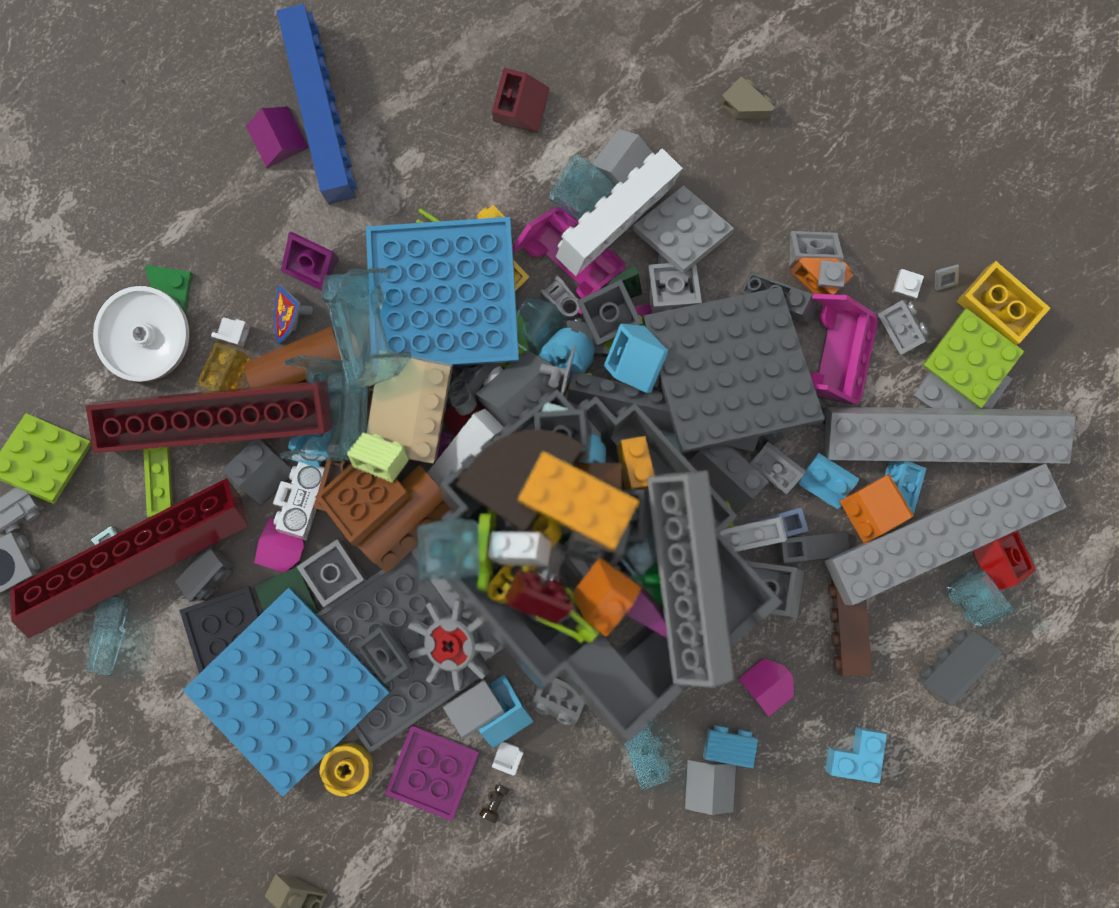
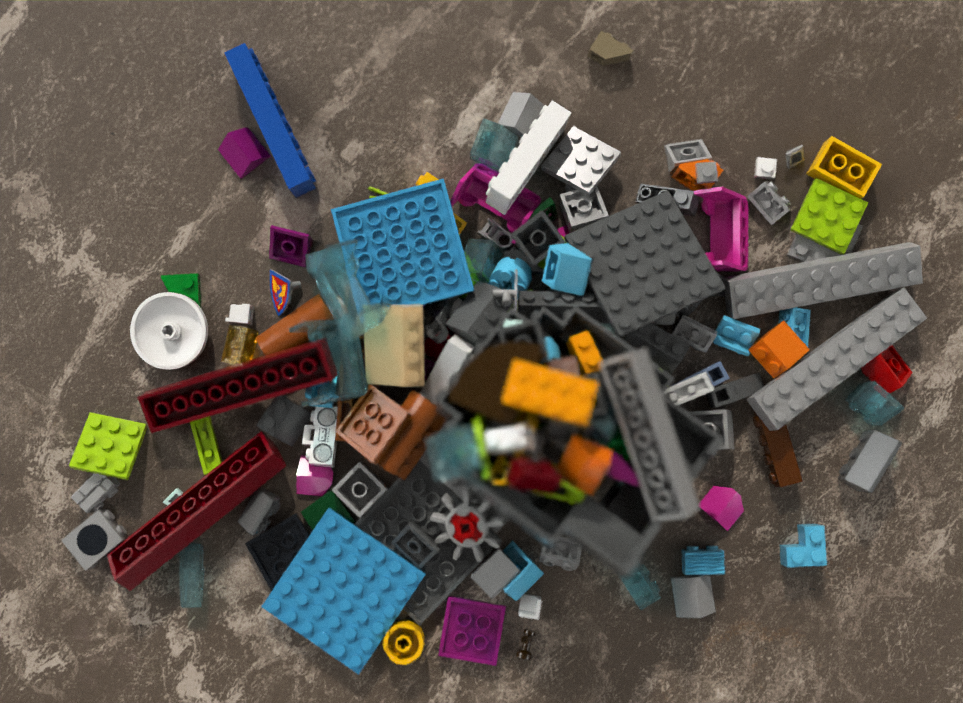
camera: 10 degrees left, 0 degrees up
yellowish green brick [347,433,409,483] -> none
dark red slope [492,68,550,133] -> none

